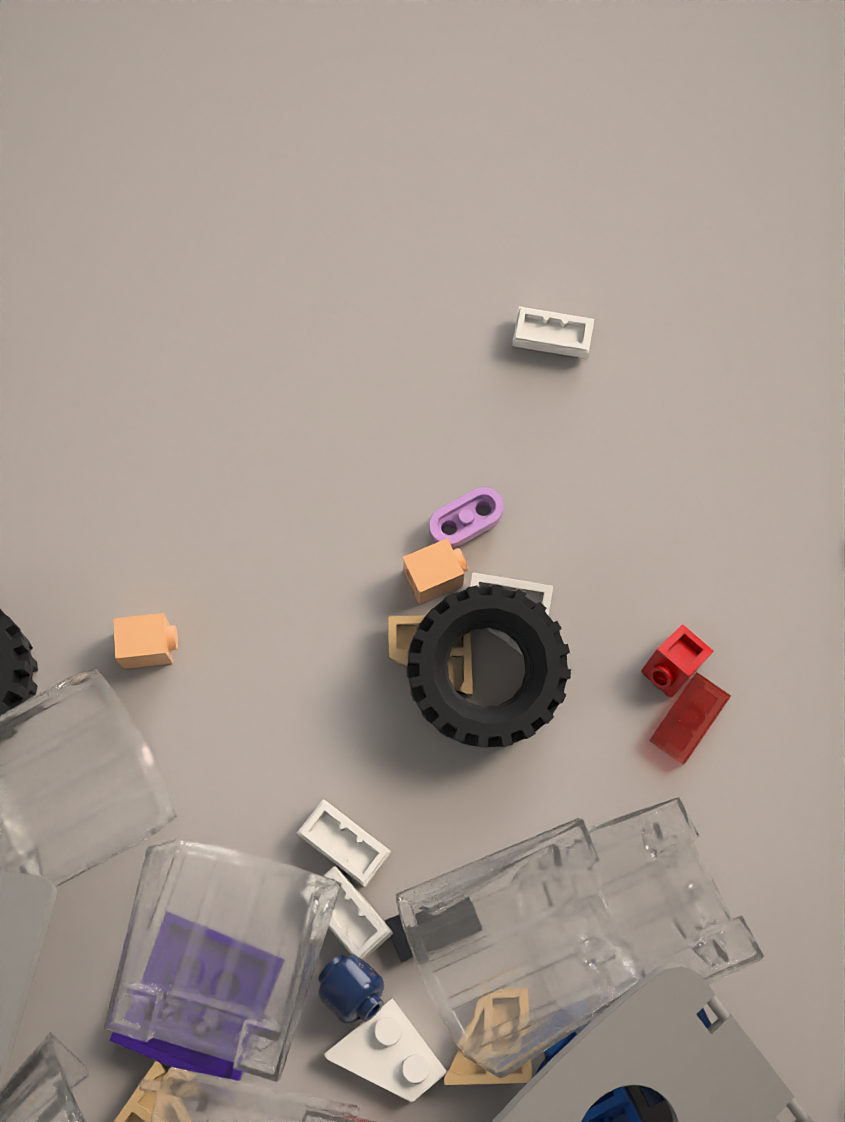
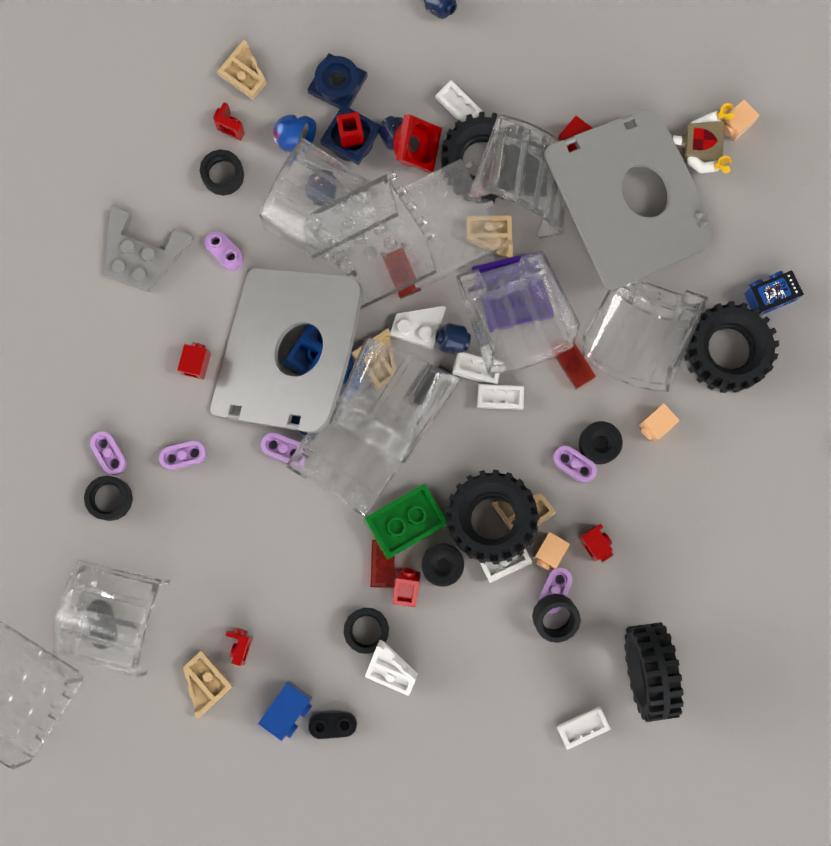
camera: 145 degrees right, 10 degrees up
none -> lavender plate [261,433,307,465]
none -> black tyre [344,608,389,654]
none -> green plate [364,484,447,560]
none -> white wing [365,640,418,696]
none -> black tyre [421,543,464,587]
none -> black tyre [532,594,581,643]
none -> clear red plate [551,338,596,390]
none -> lavender plate [553,446,597,483]
none -> red brick [578,524,614,562]
none -> black tyre [579,421,623,465]
none -> black tyre [624,622,684,722]

